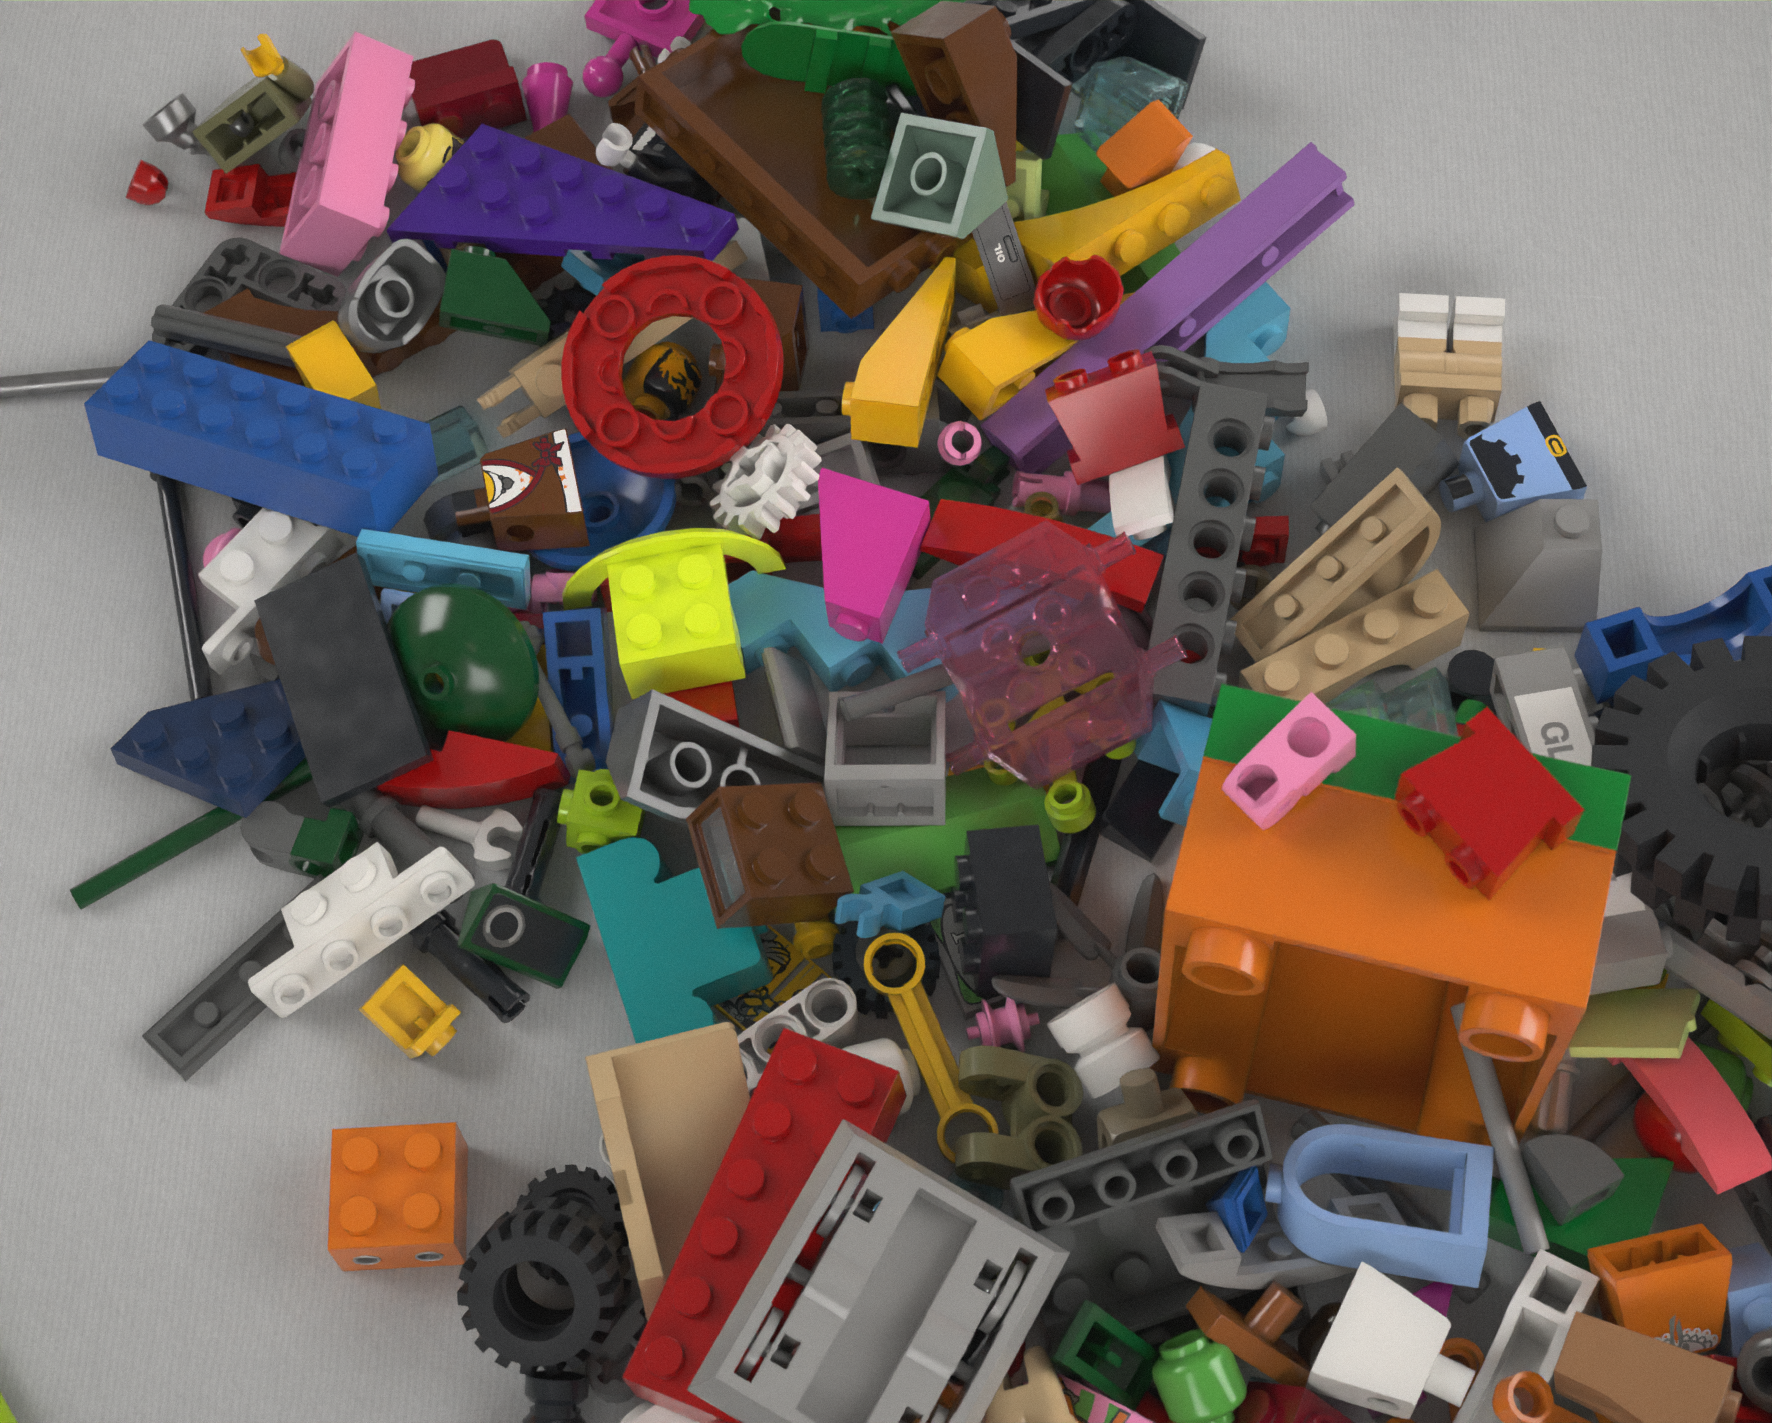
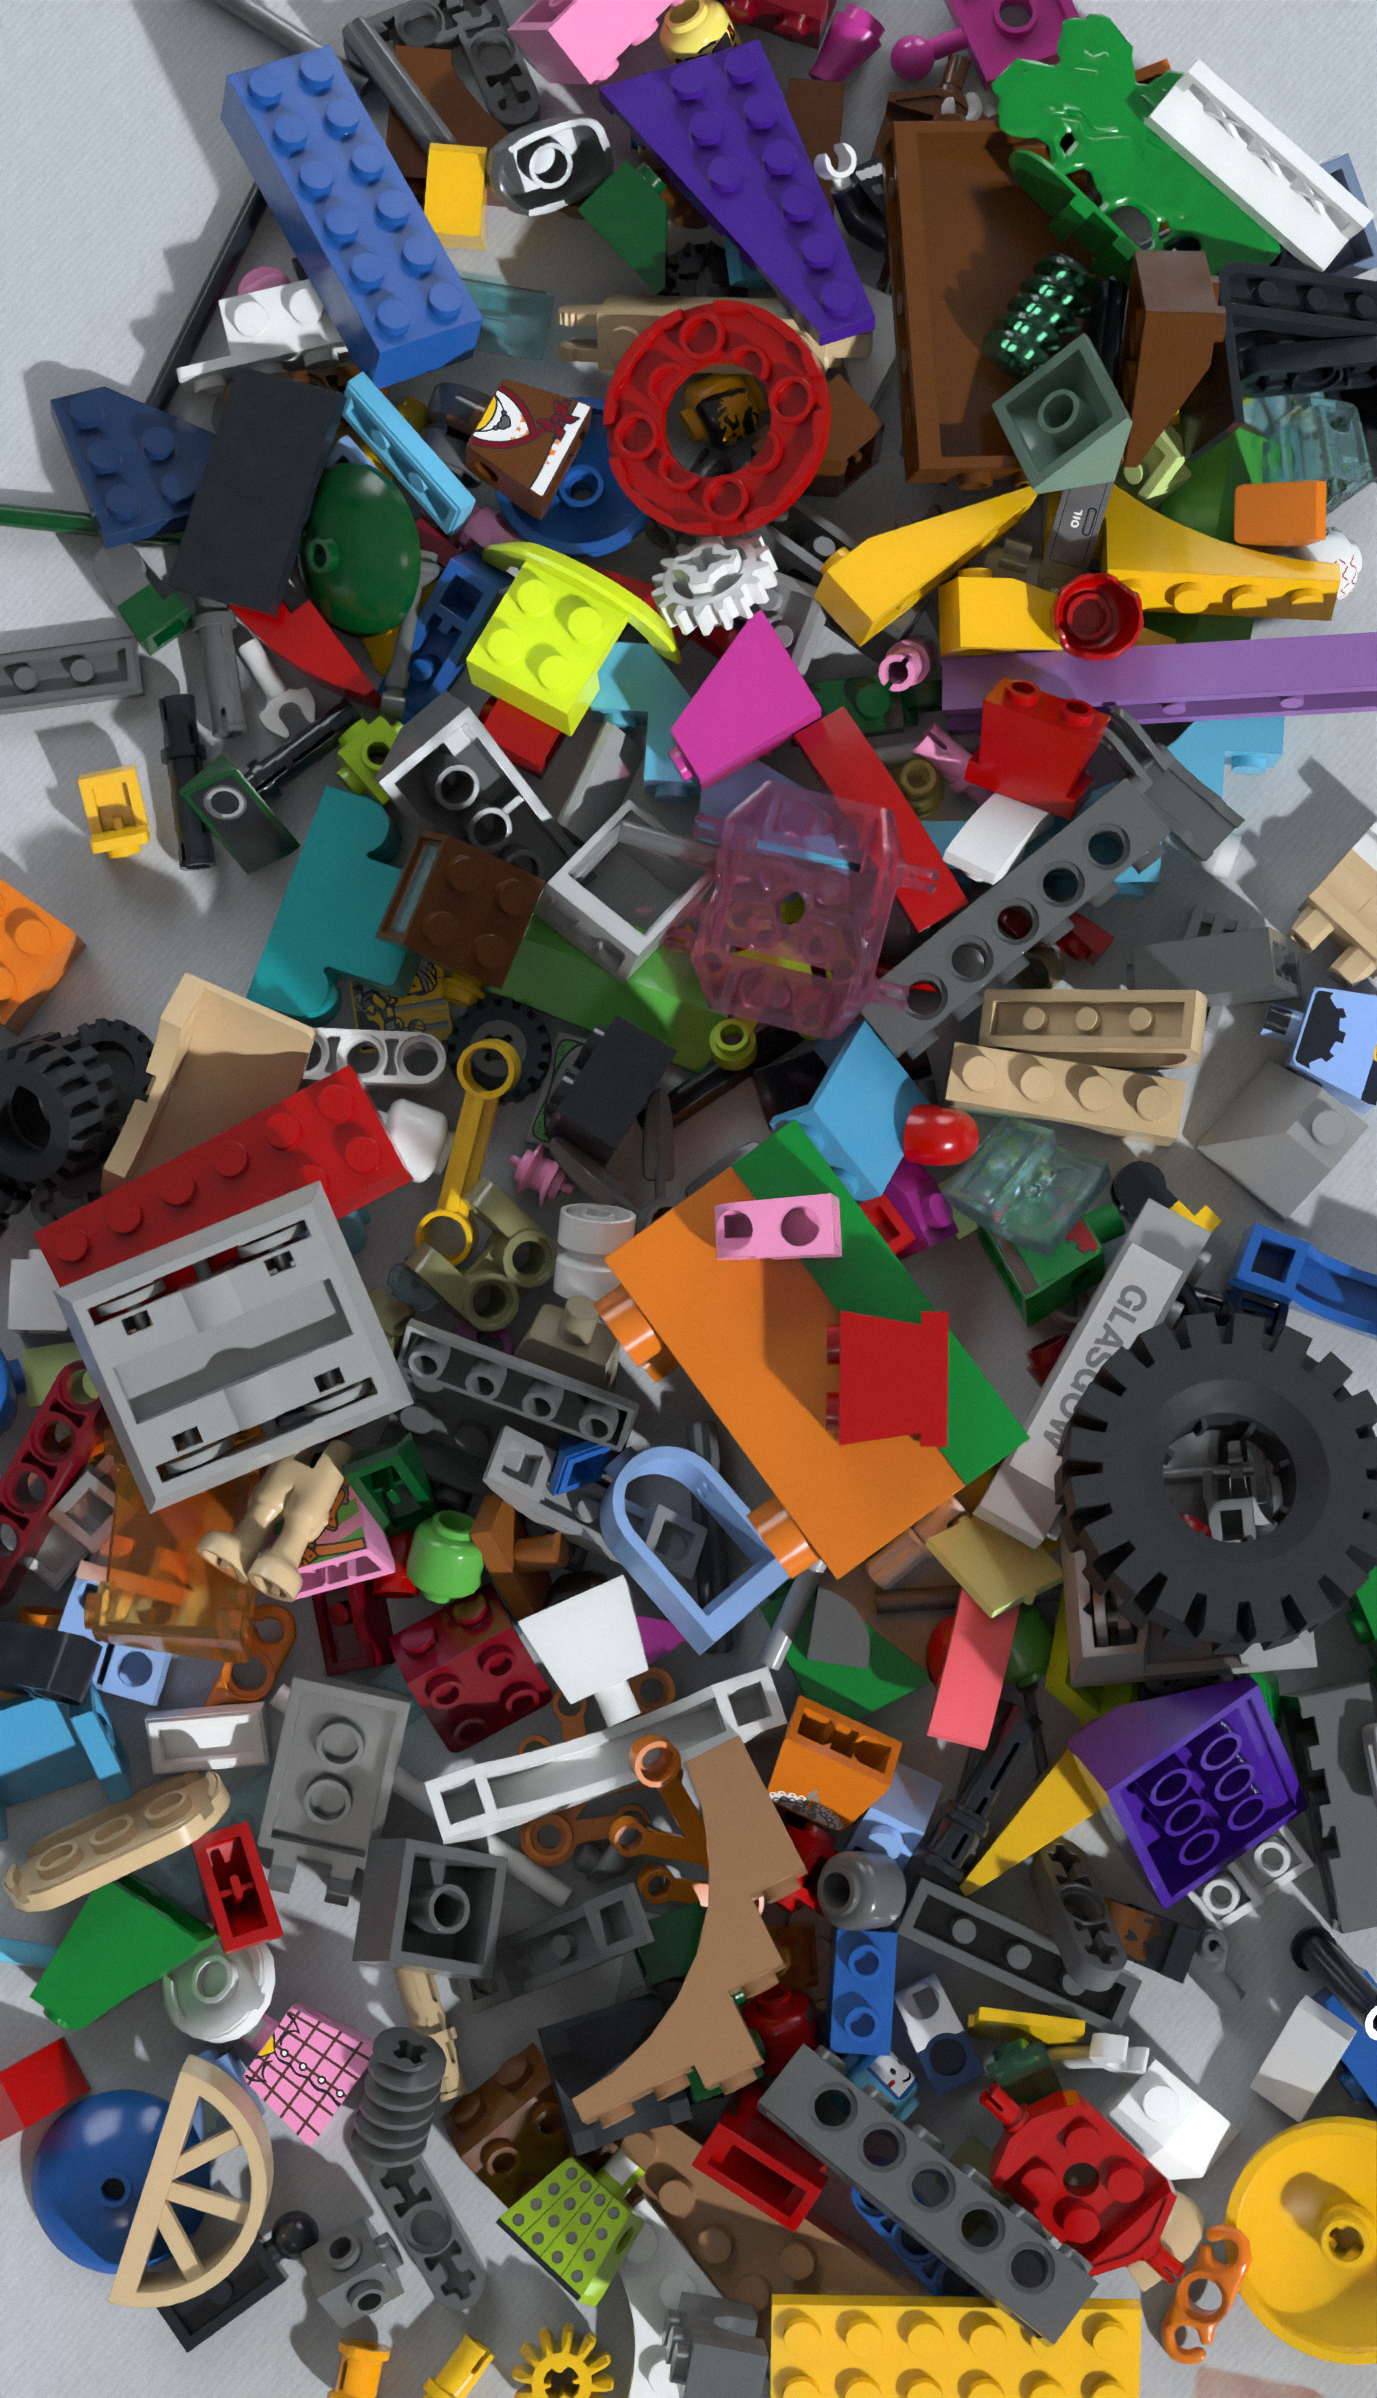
camera: 35 degrees right, 20 degrees up
white bracket [248,842,475,1018] -> none
dark azure plate [835,871,945,938] -> none

